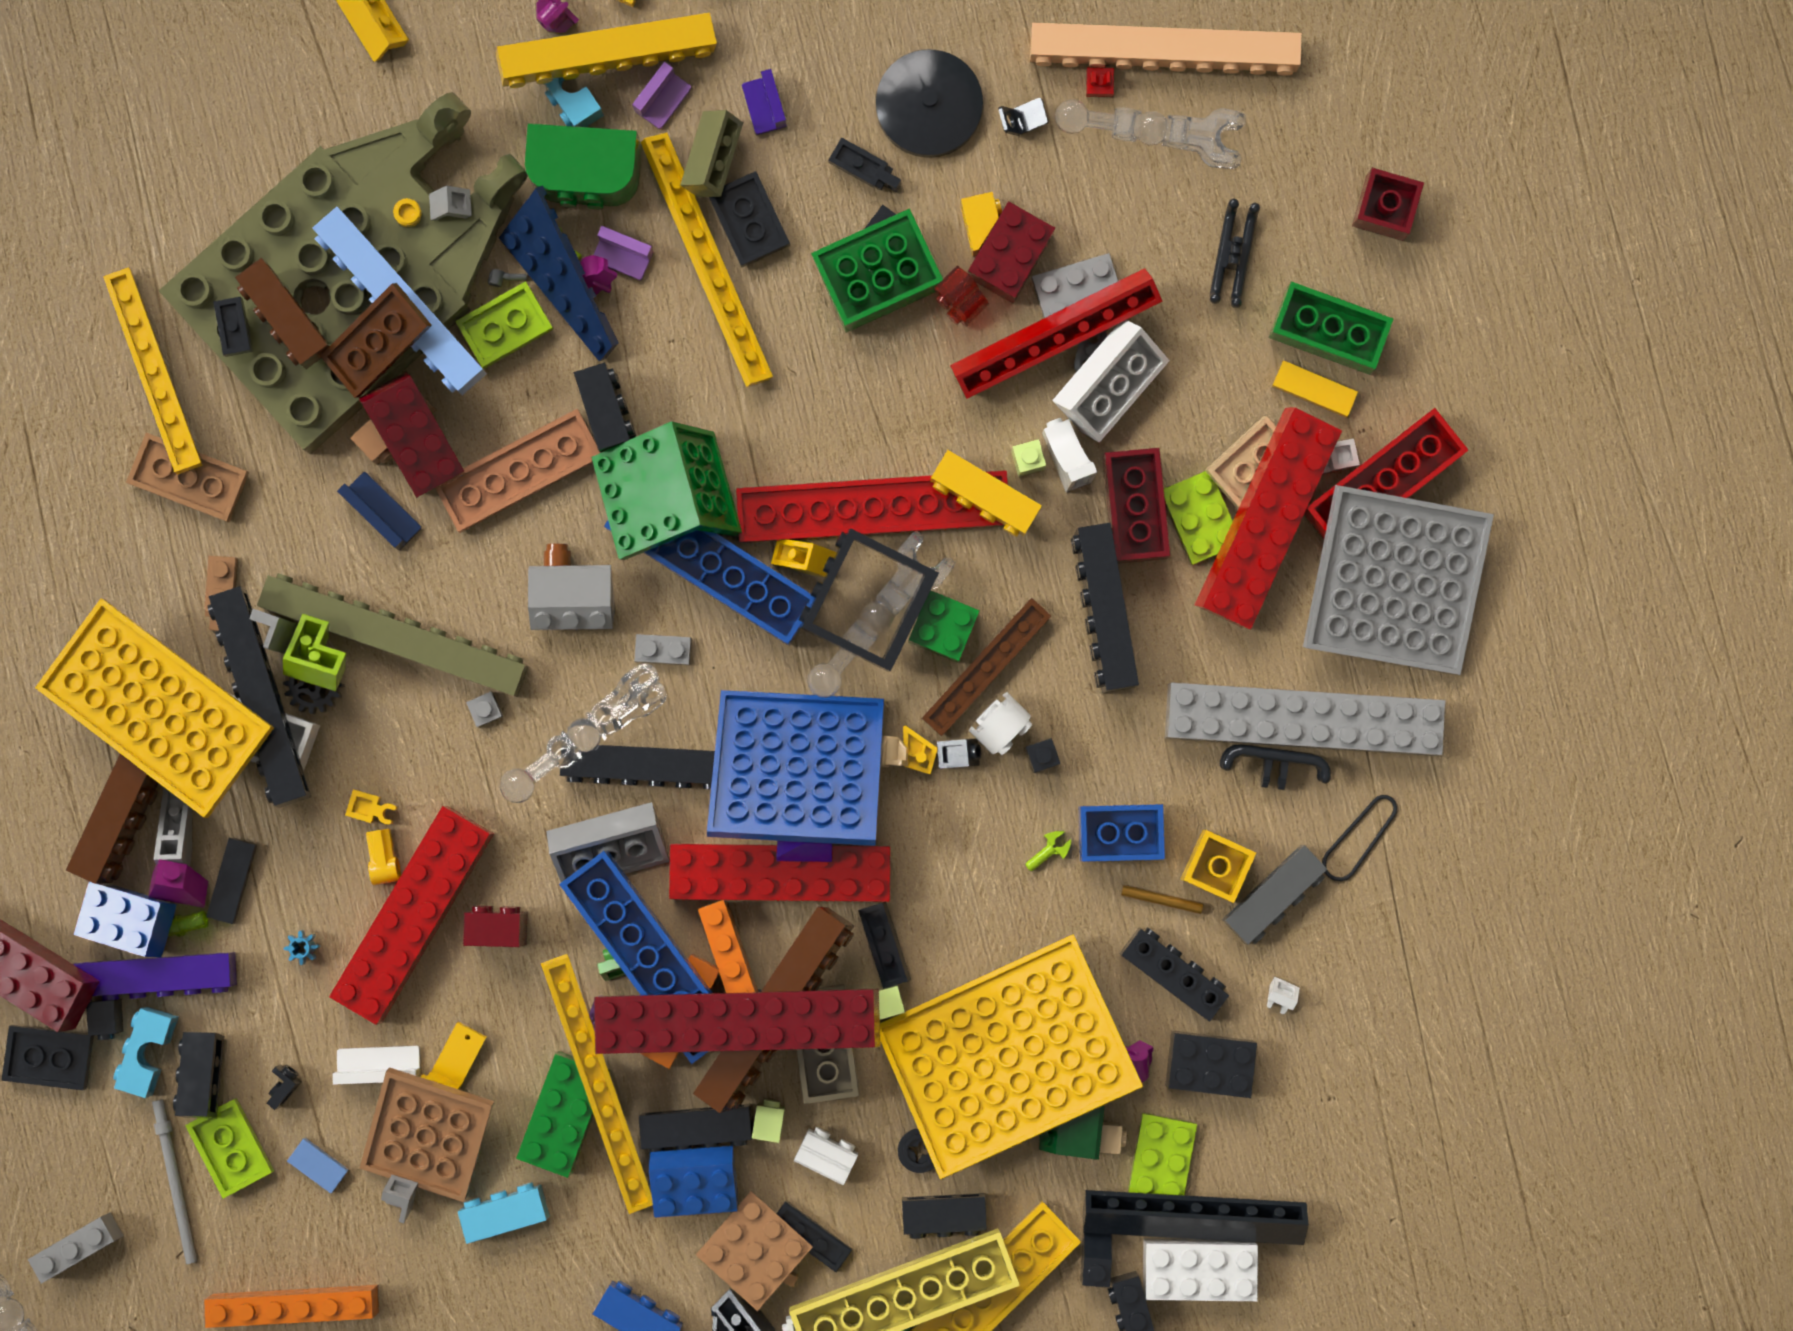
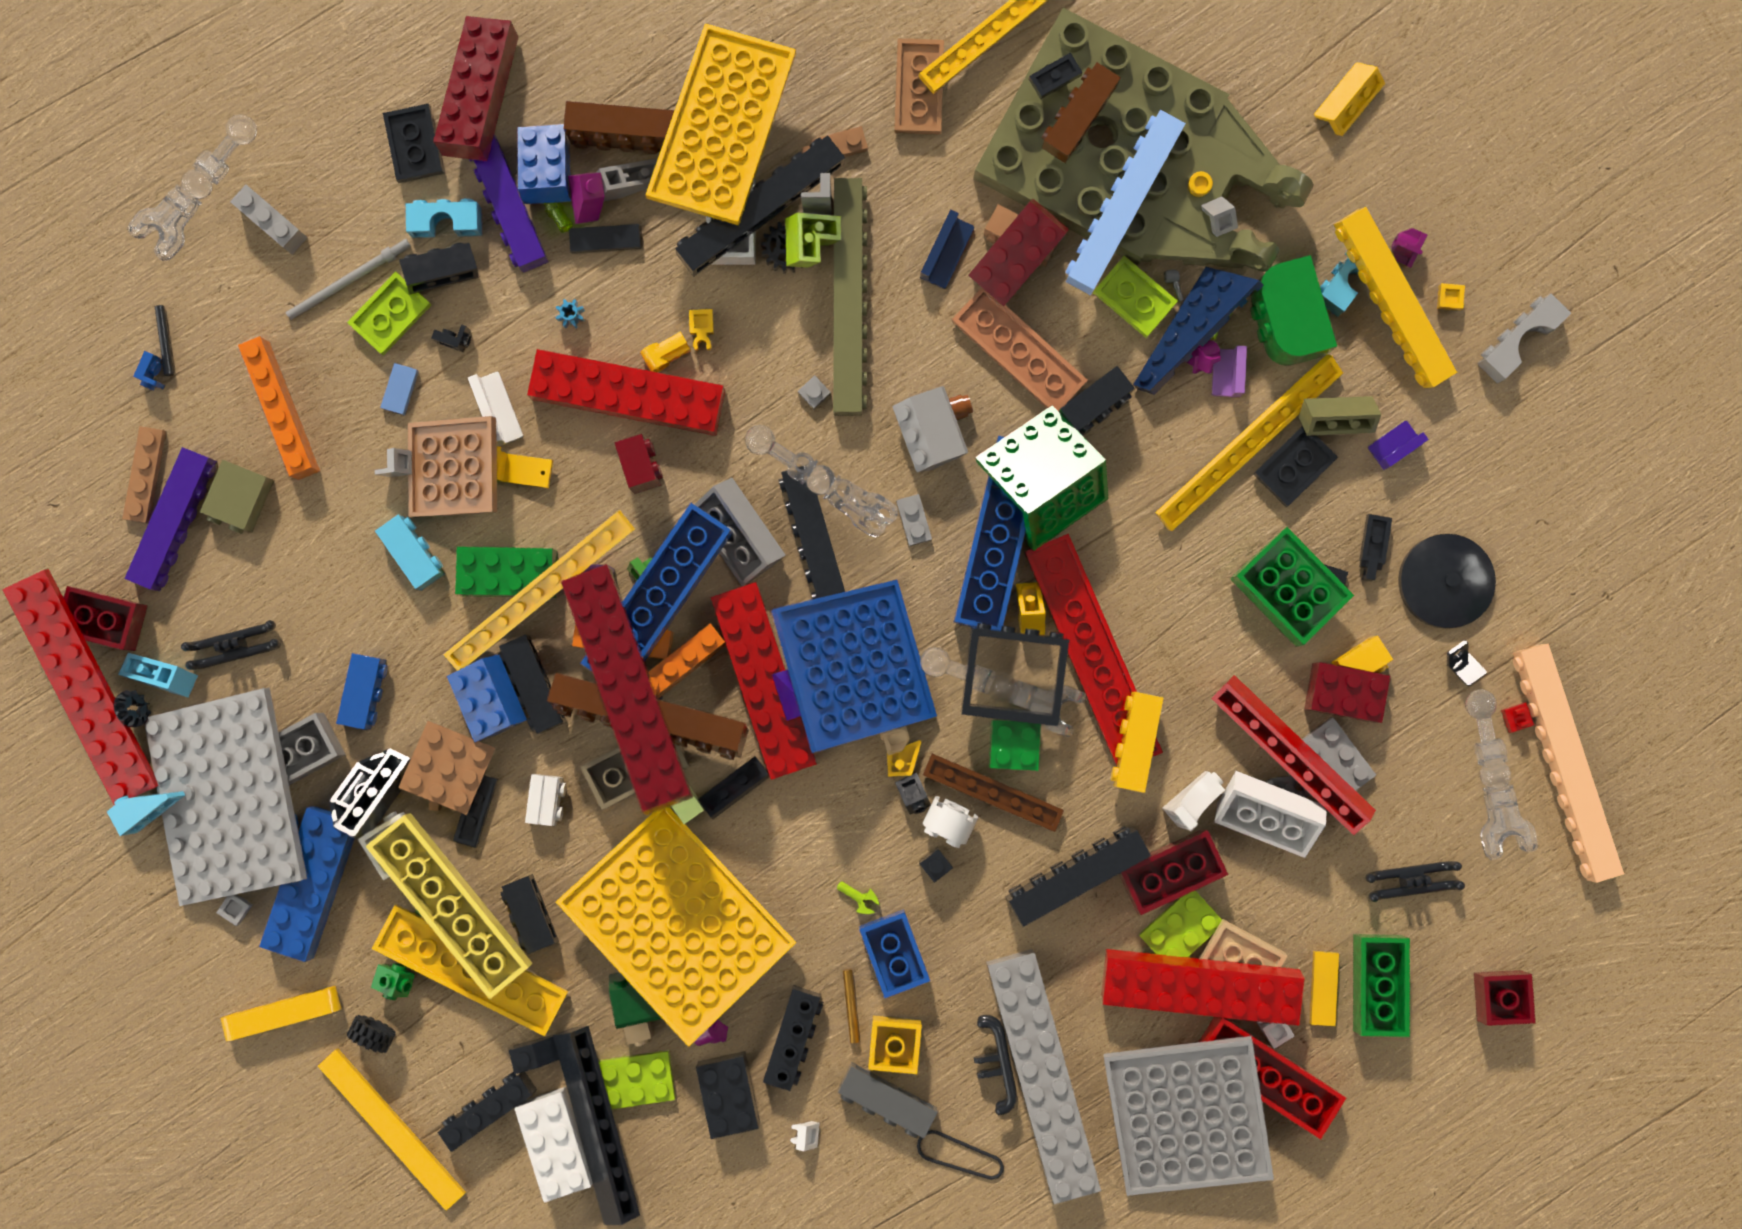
camera: 70 degrees right, 0 degrees up
black brick [86,999,124,1040] -> none
reddish brown plate [320,283,432,398] -> none
medium lavender panel [632,62,691,129] -> none
yellowish green brick [752,1099,785,1143] -> none
black gear [898,1129,934,1173] -> none
clear red brick [934,265,989,327] -> none
yellowish green brick [1011,439,1046,477] -> none

